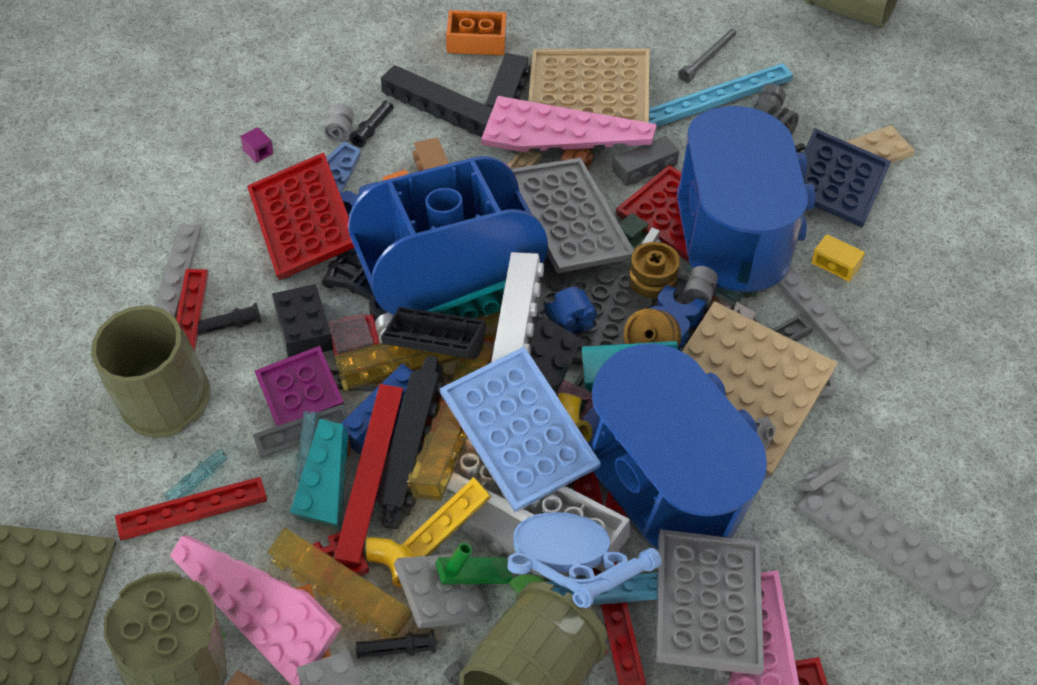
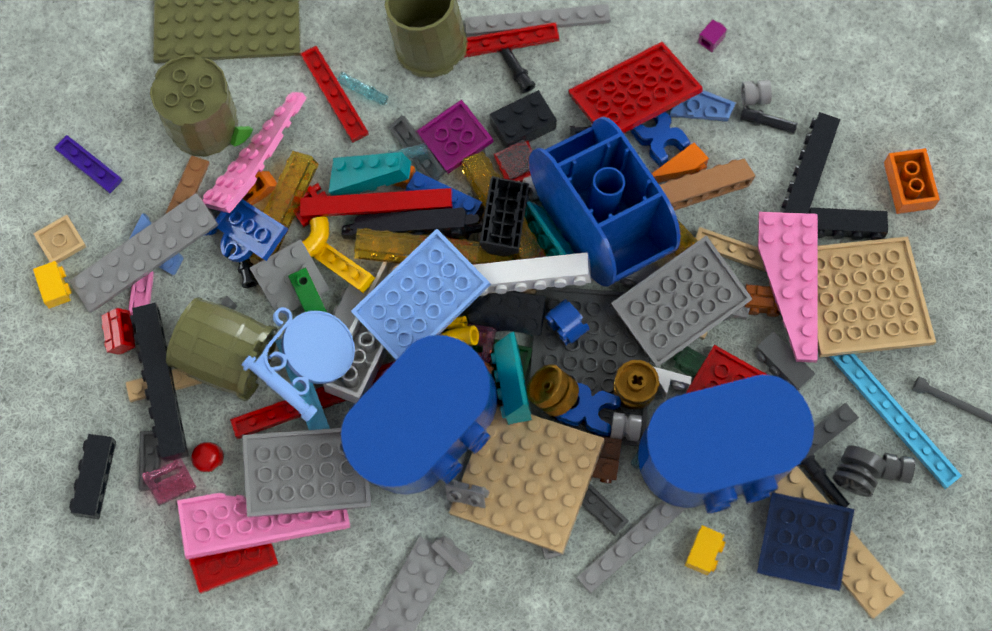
camera: 80 degrees right, 20 degrees up
none -> blue plate [216,199,288,262]

